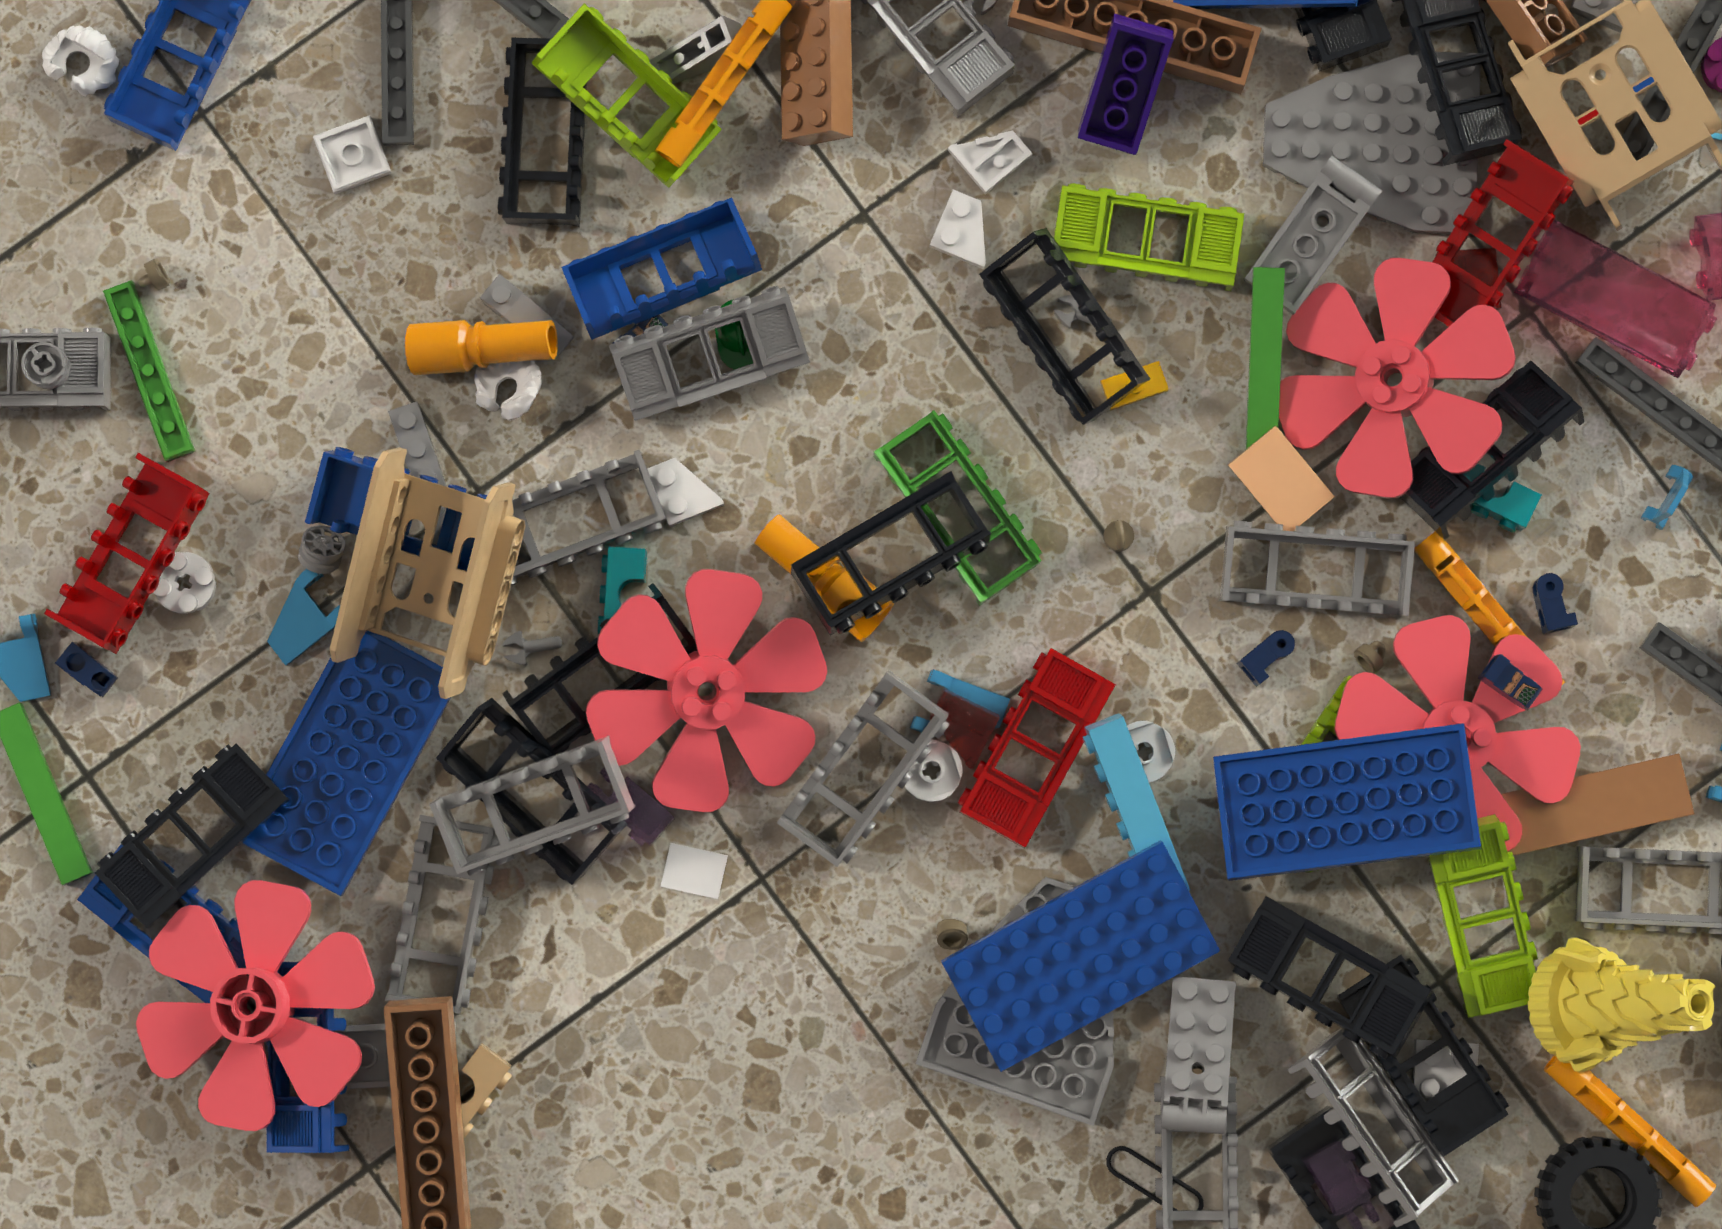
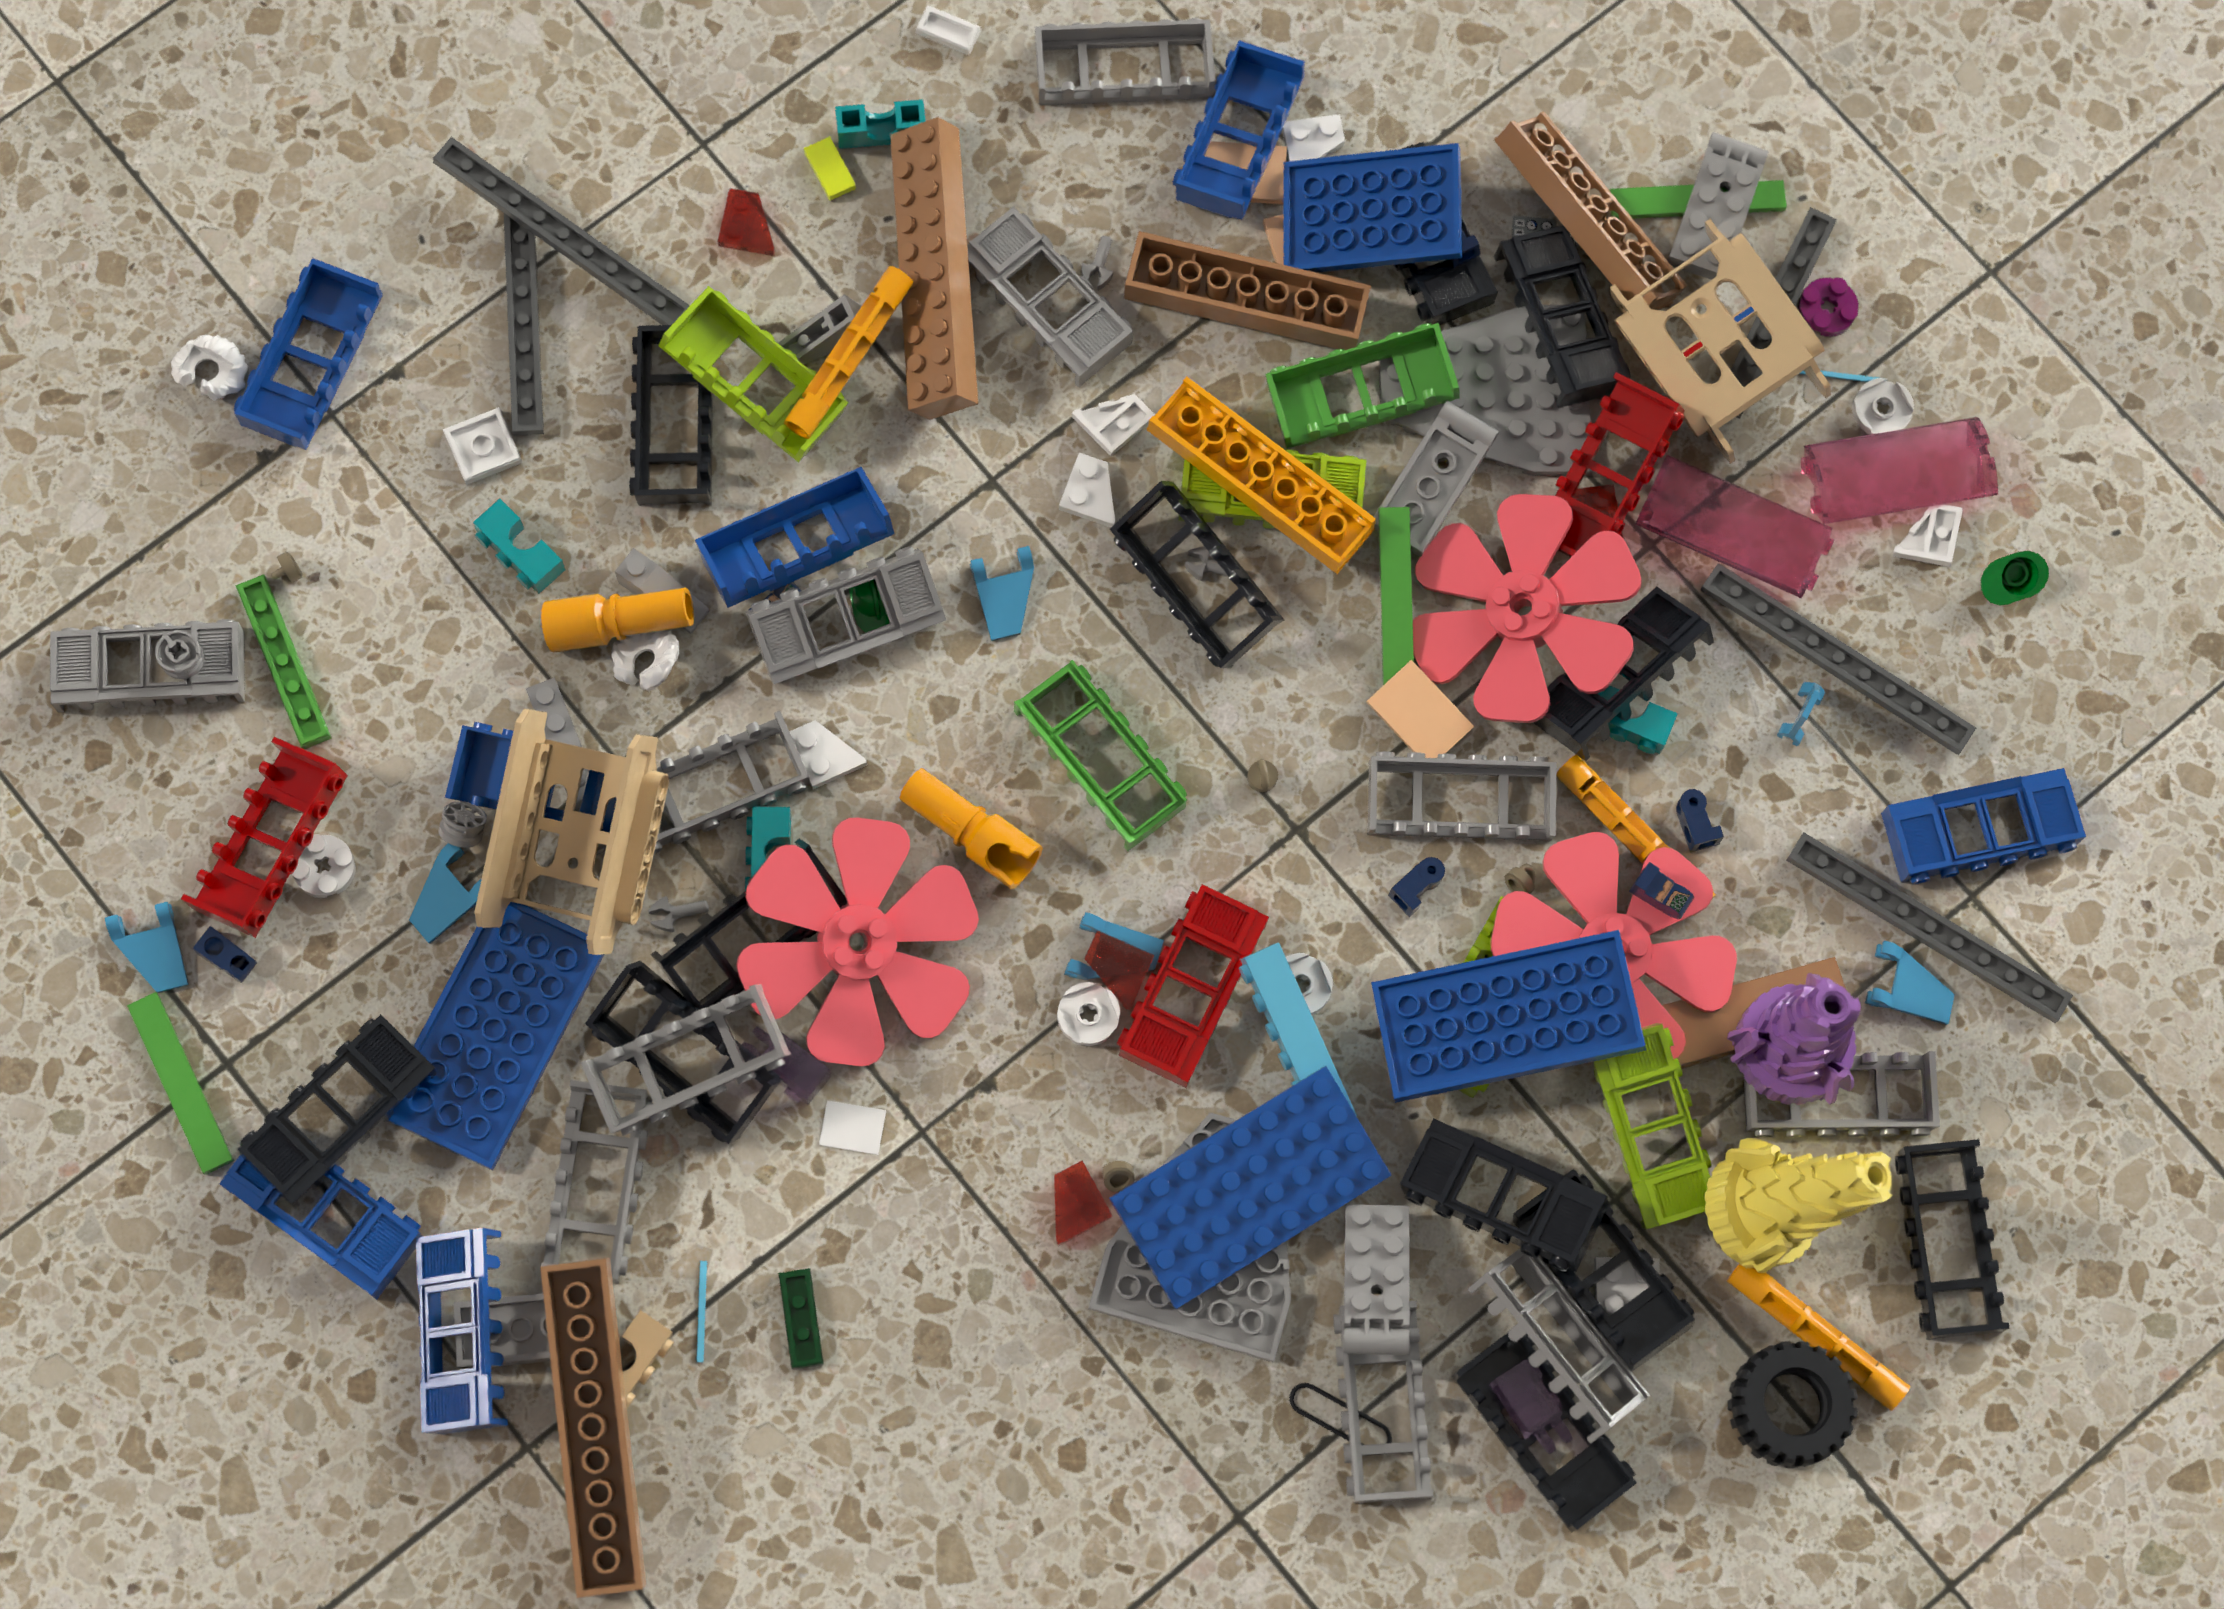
camera: 10 degrees left, 10 degrees down
coral piece [136,880,375,1131] -> none
light grey window [777,669,950,867] -> none
black window [791,471,991,636] -> none
dark purple brick [1078,13,1173,155] -> none
yellow plate [1100,361,1169,411] -> none
none -> teal arch [473,498,566,594]
none -> medium azure piece [696,1261,707,1362]
none -> dark green tile [778,1268,824,1370]
none -> dark azure flag [970,546,1034,641]
none -> clear red wing [1054,1161,1112,1246]
none -> light orange tile [1147,376,1376,574]
none -> bright green window [1265,323,1460,449]
none -> medium lavender cone [1727,973,1861,1105]

